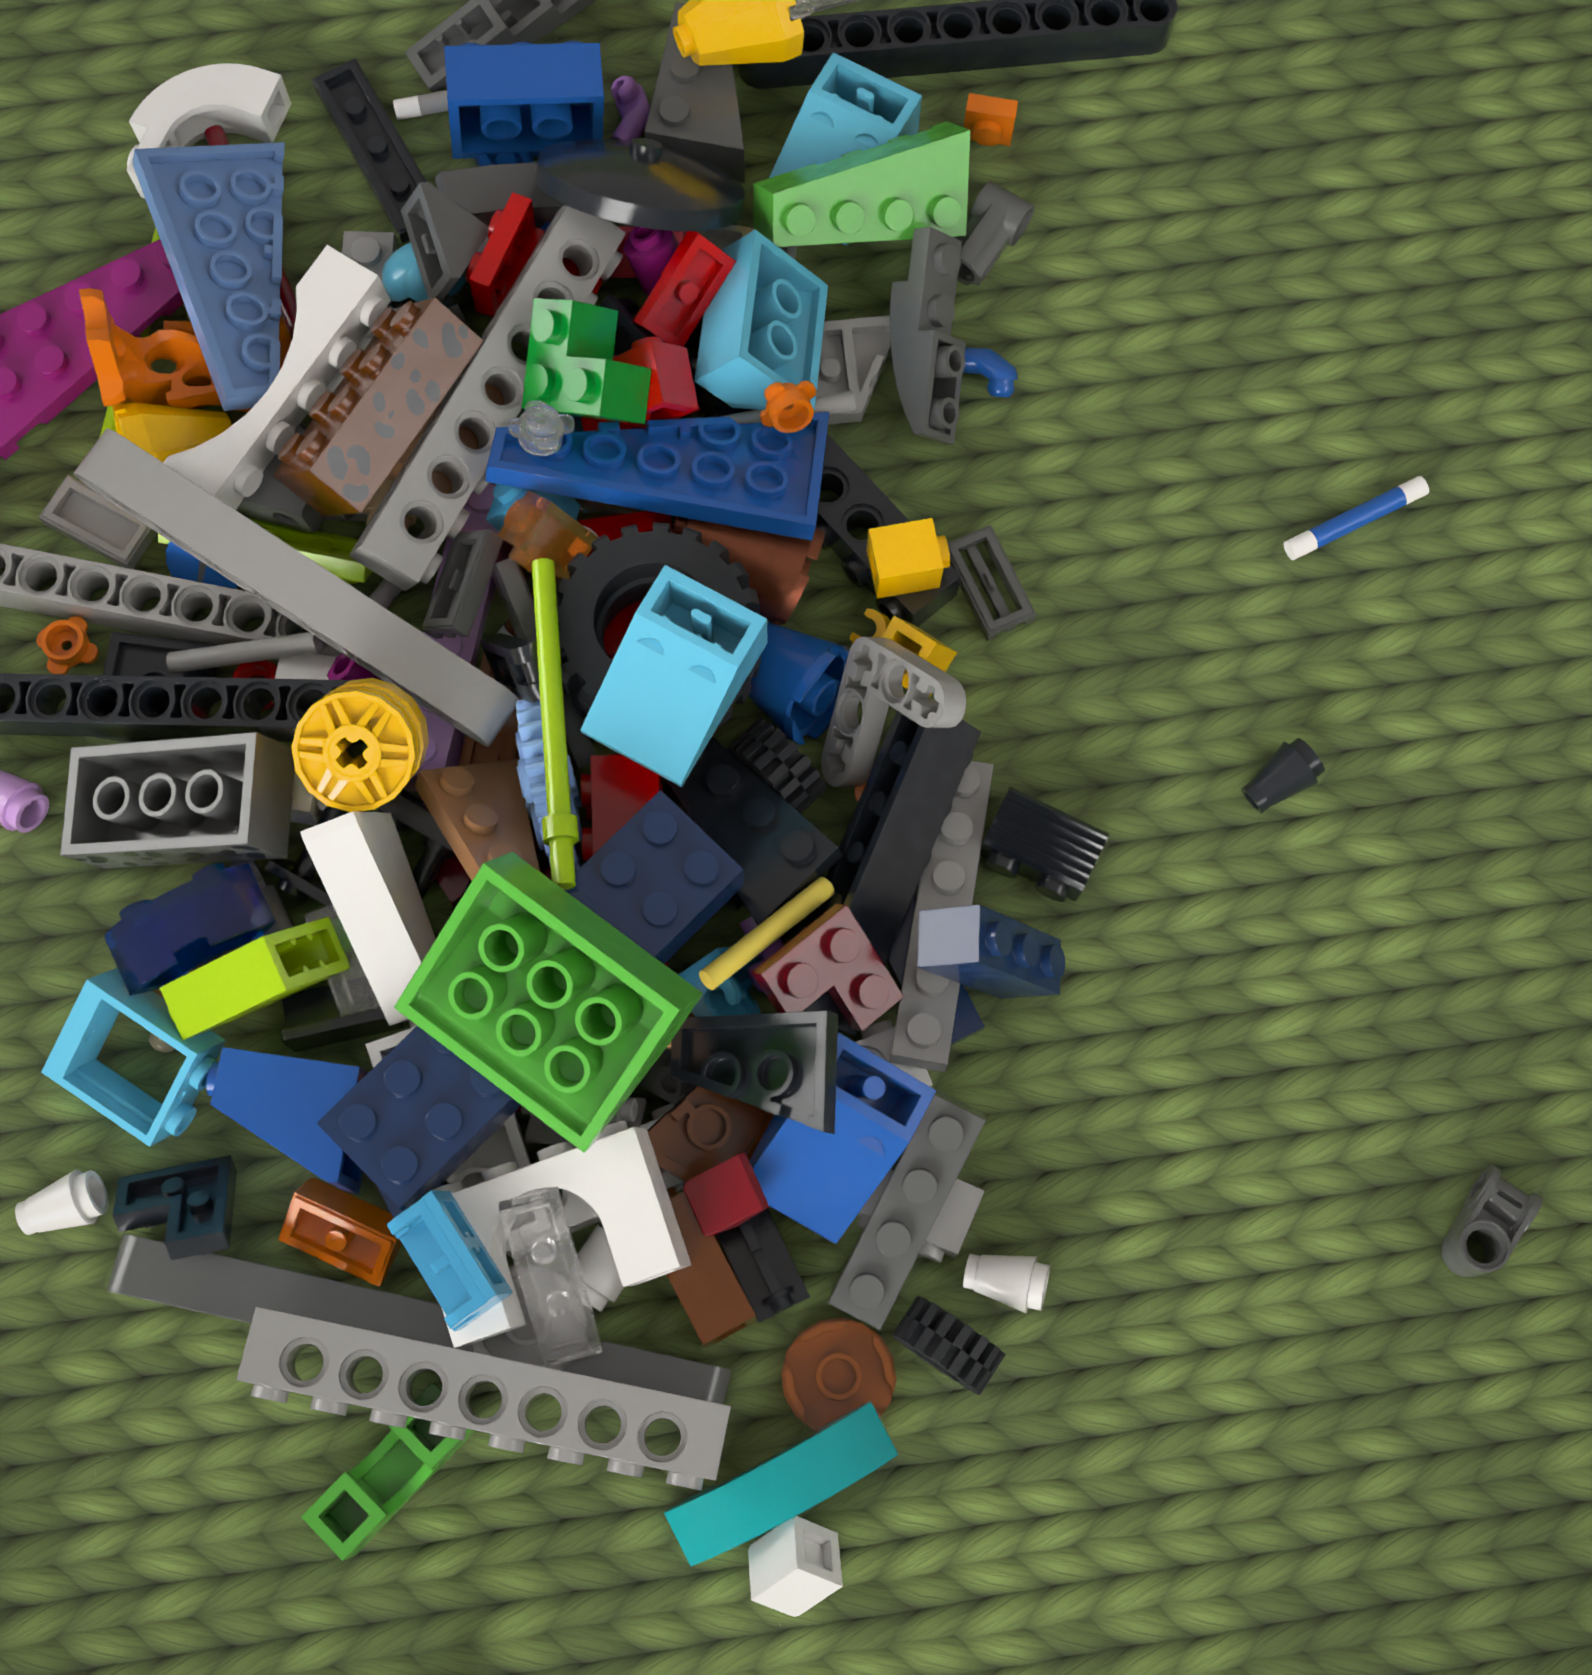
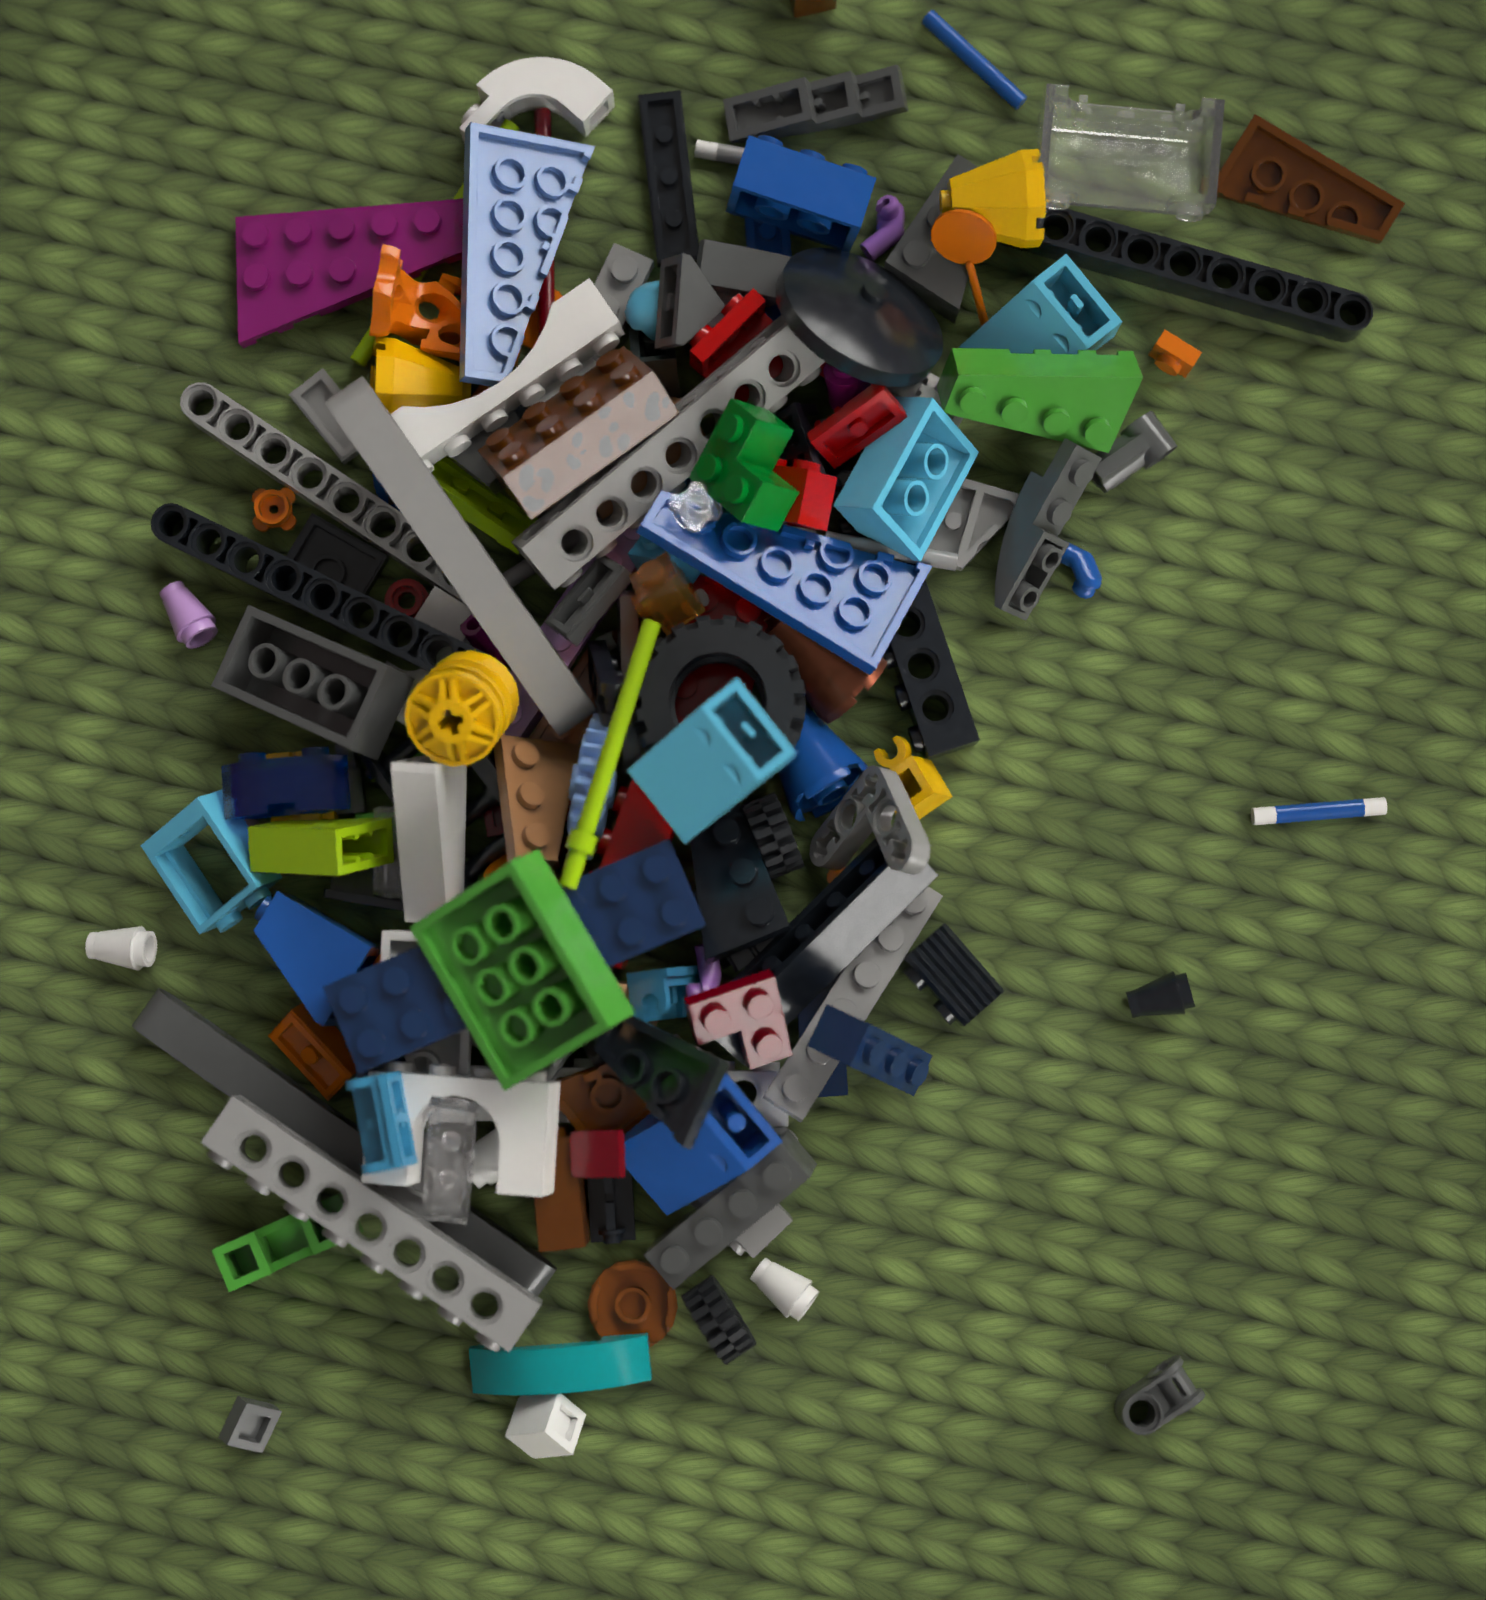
camera: 25 degrees right, 10 degrees up
black plate [112,1155,237,1260] -> none
light grey bar [166,632,323,674] -> none
light yellow bar [699,877,835,990] -> none
orange plate [760,381,817,433] -> none
yellow brick [866,518,950,599] -> none
dark grey tile [948,525,1036,641] -> none
none -> orange piece [931,209,997,326]

